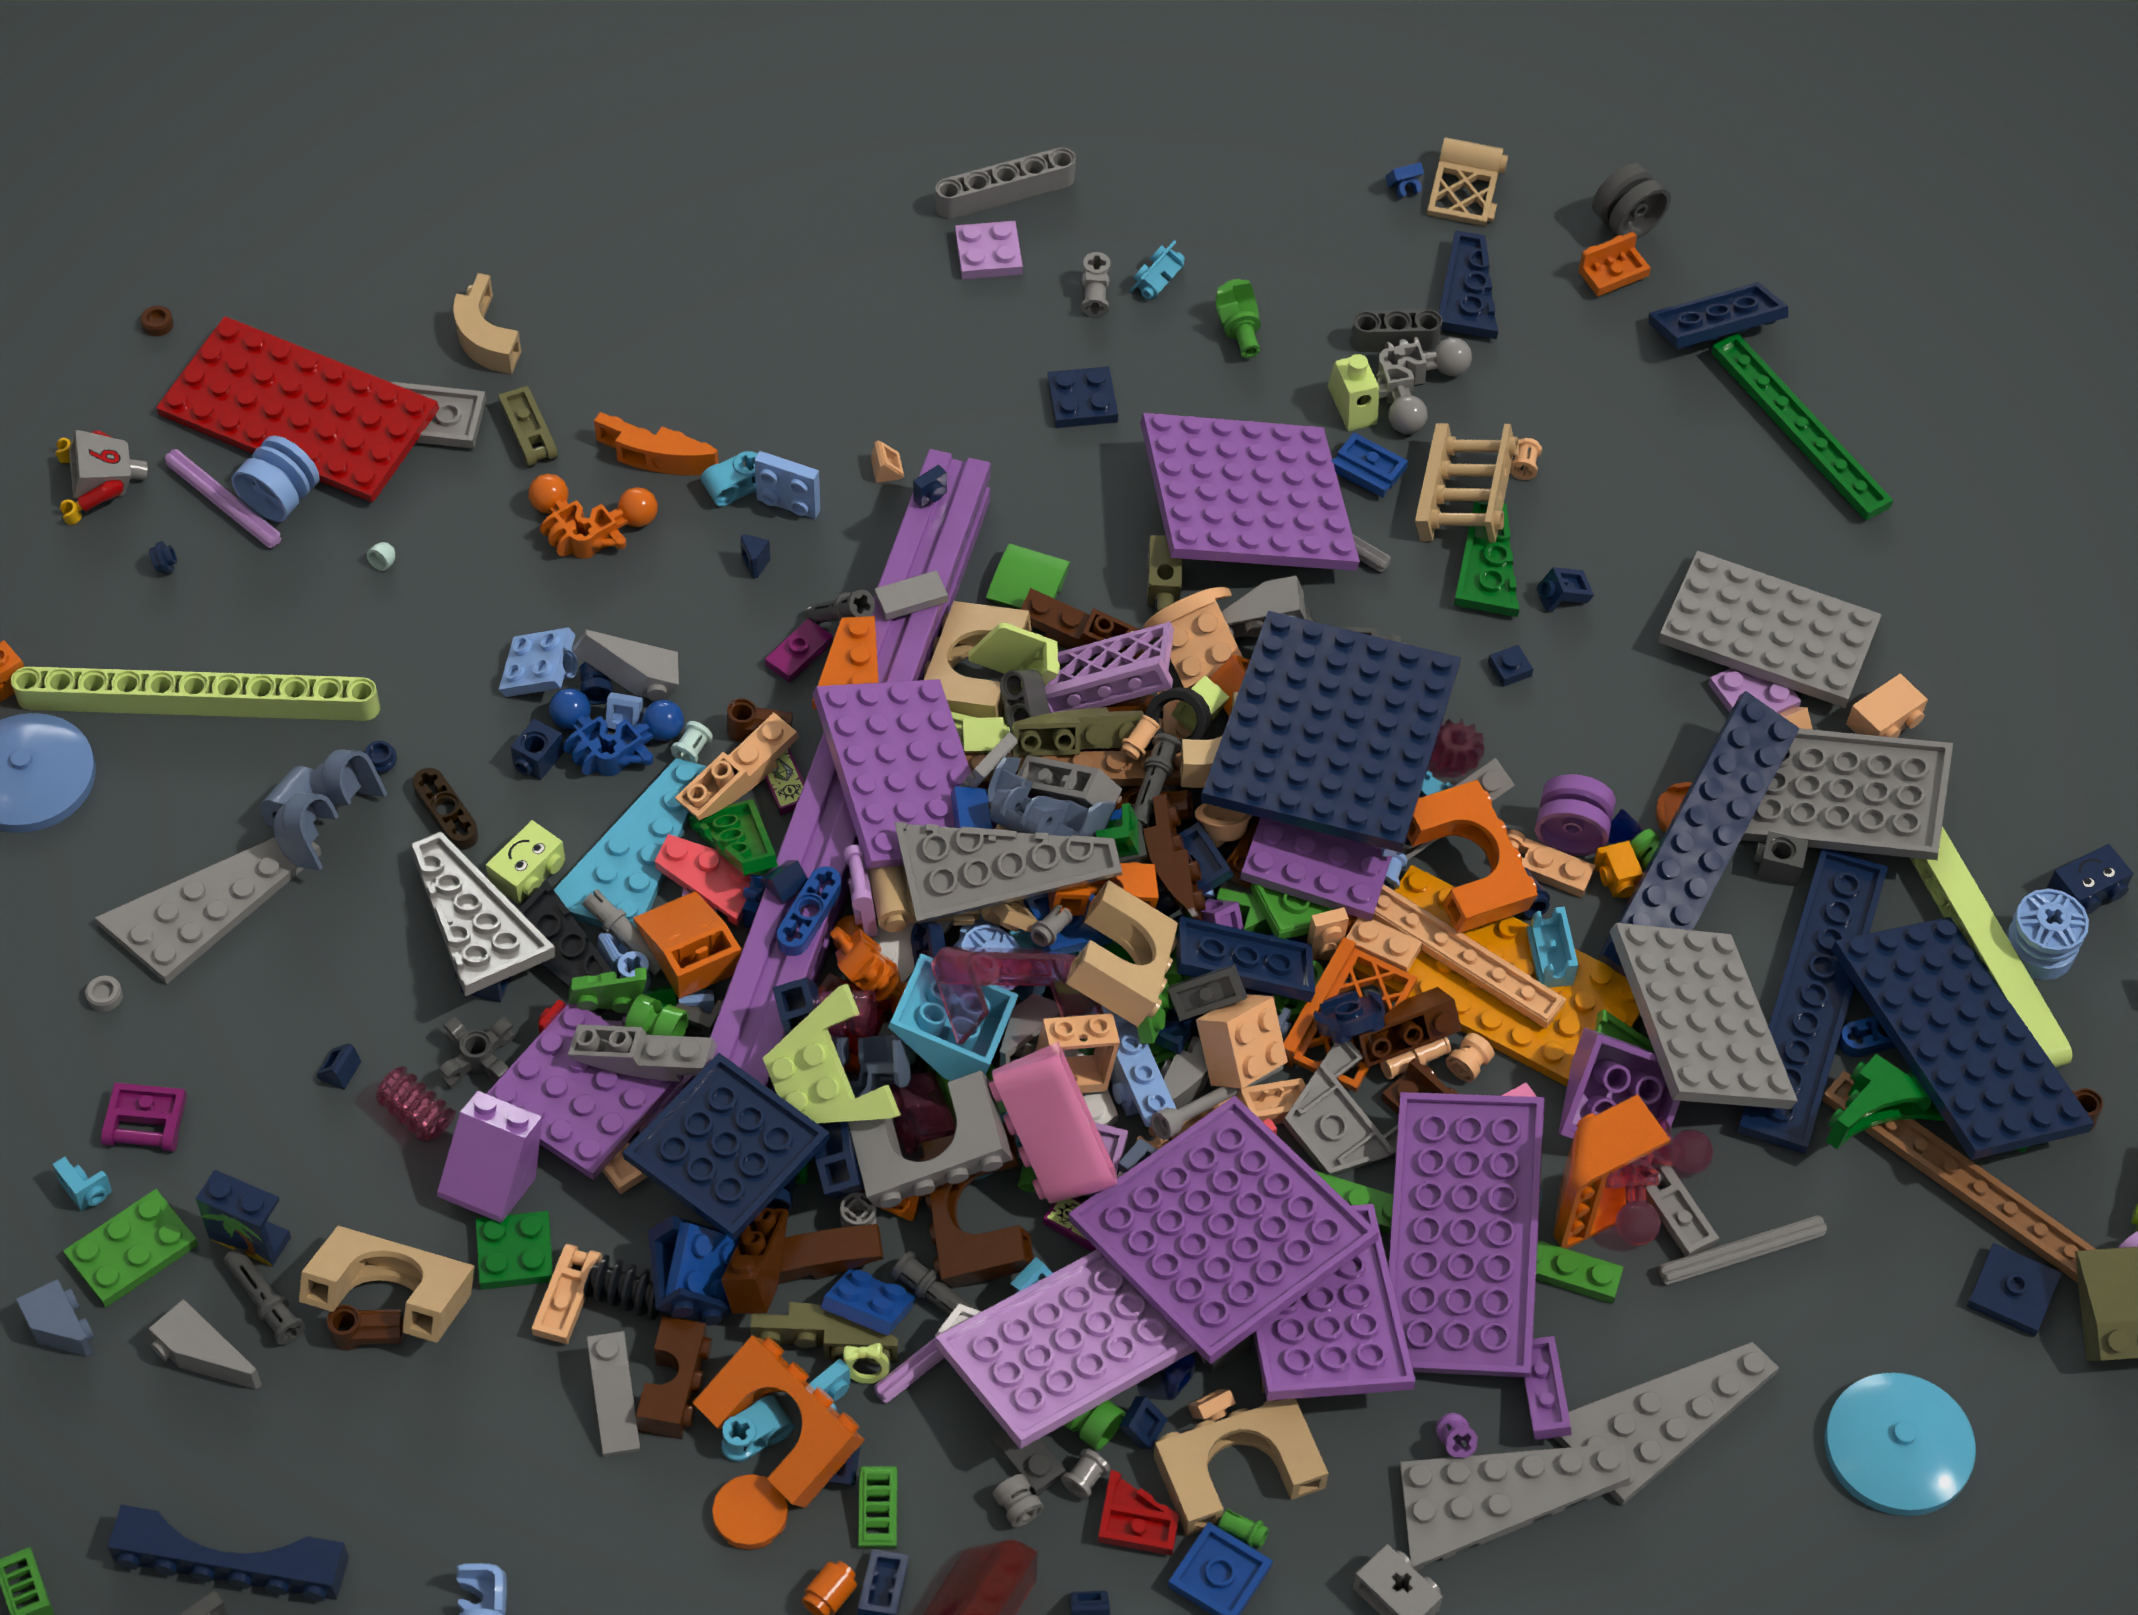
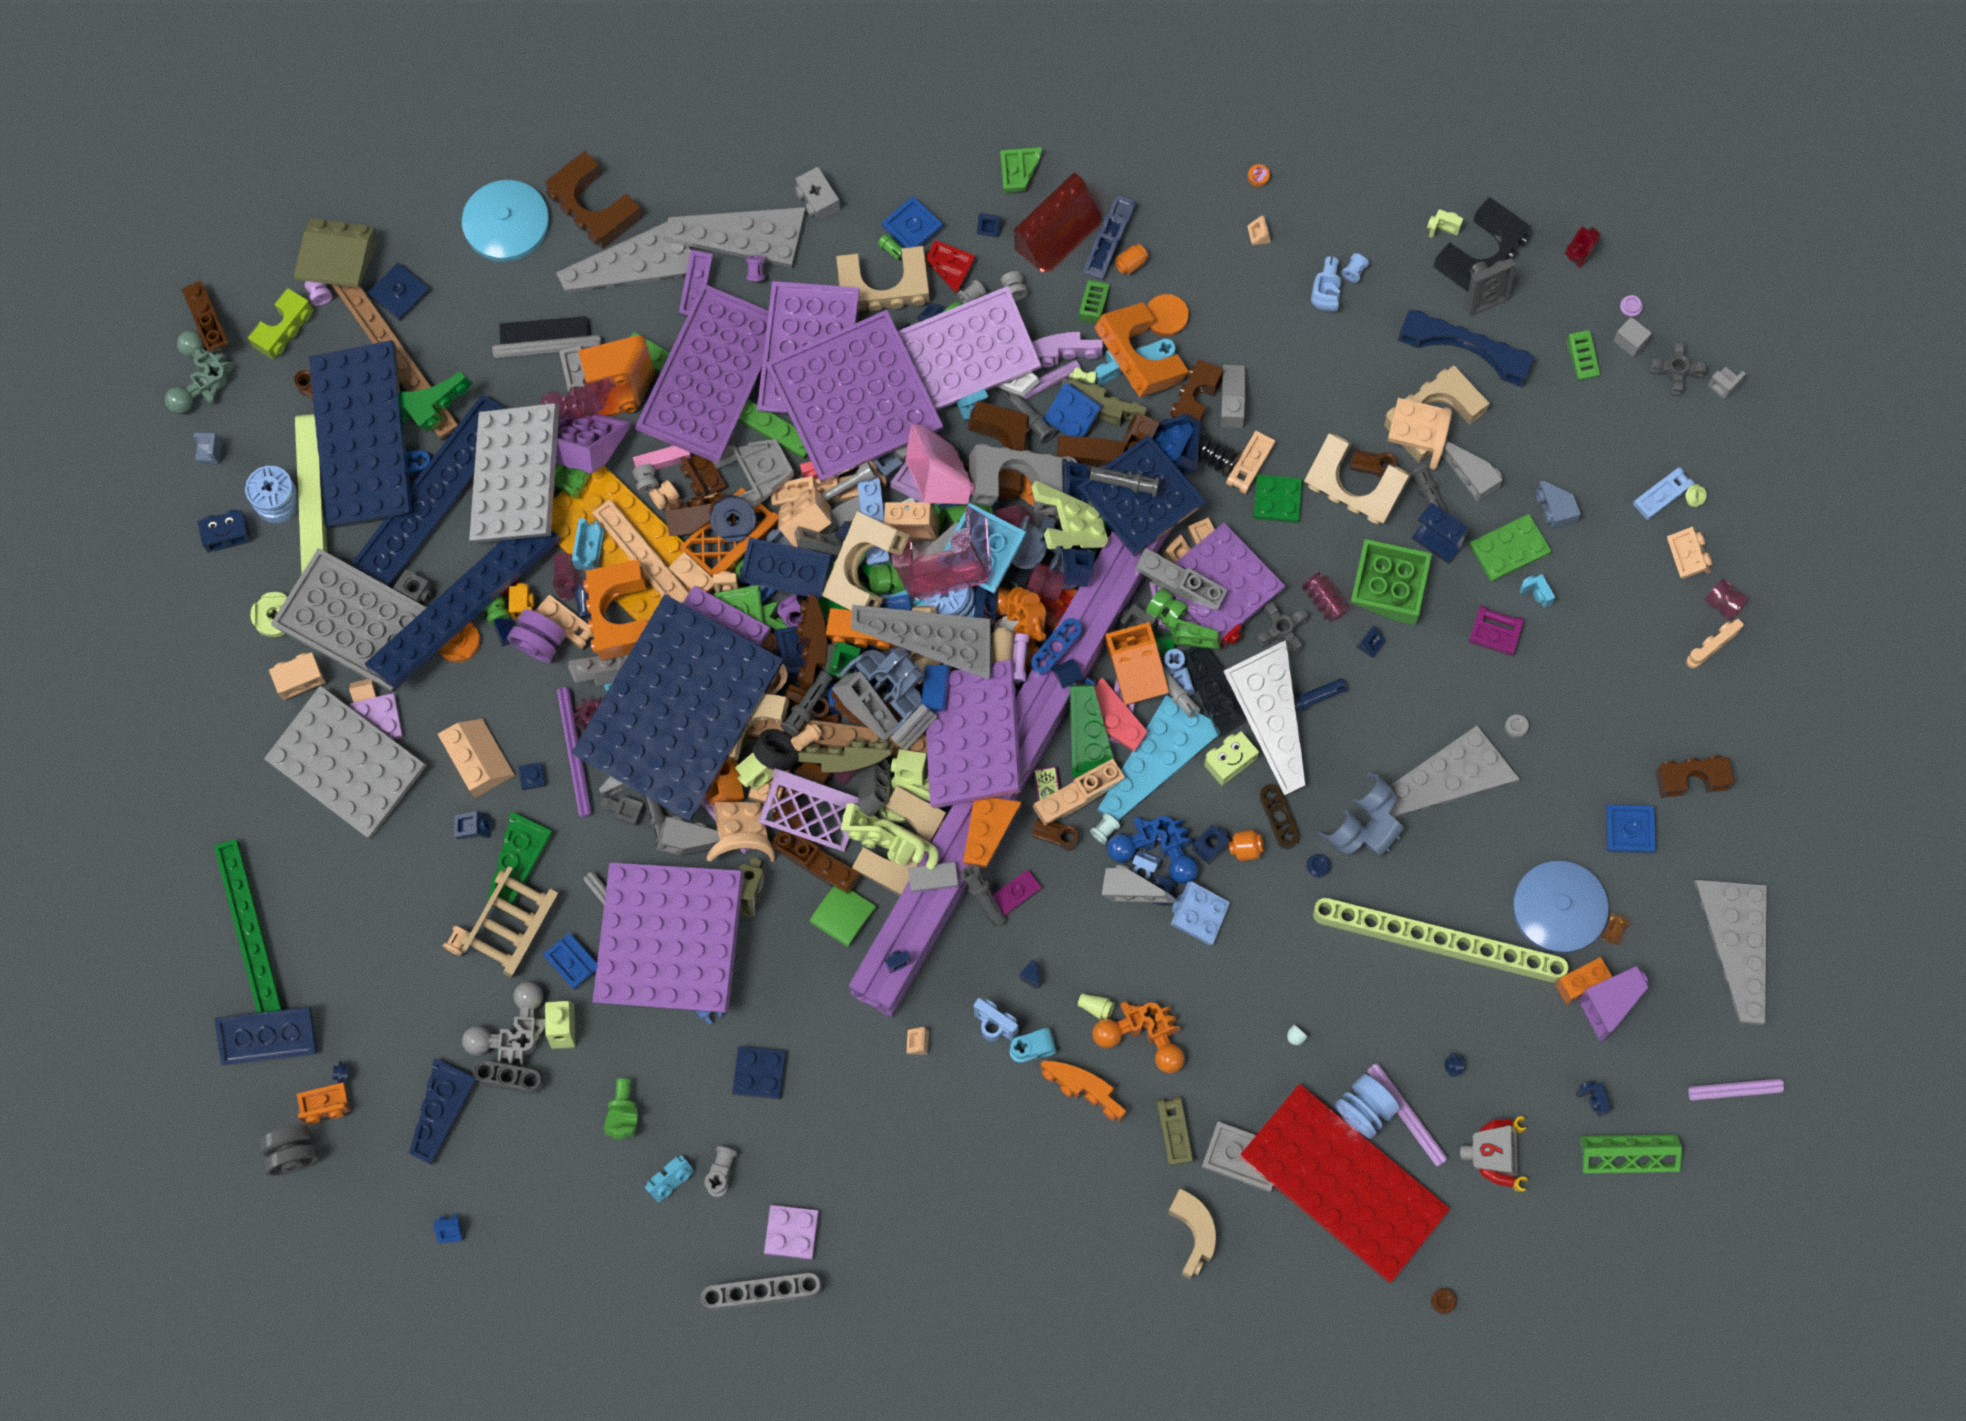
camera: 160 degrees left, 15 degrees up
medium lavender slope [437,1091,542,1223] -> none
light grey pin [1031,905,1072,947] -> none
light nougat plate [1187,1389,1236,1421] -> none
tan piece [1427,137,1508,227] -> none
none -> yellowish green plate [251,592,287,637]
none -> dark blue plate [333,1061,348,1084]
none -> light nougat slope [438,719,515,799]
none -> black tile [499,316,588,344]
none -> reddish brown arch [545,151,643,249]
none -> clear pink piece [553,552,576,601]
none -> medium lavender axle [557,687,592,817]
none -> light grey wheel [632,464,659,494]
none -> yellowish green piece [873,819,939,870]
none -> lavender slope [1032,332,1102,368]
none -> yellowish green cone [1078,993,1115,1020]
none -> dark grey pin [1090,466,1160,497]
none -> orange head [1229,829,1265,862]
none -> dark blue pin [1294,678,1347,711]
none -> bright green slope [1351,539,1432,625]
none -> tan arch [1384,366,1489,464]
none -> light nougat piece [1387,398,1452,470]

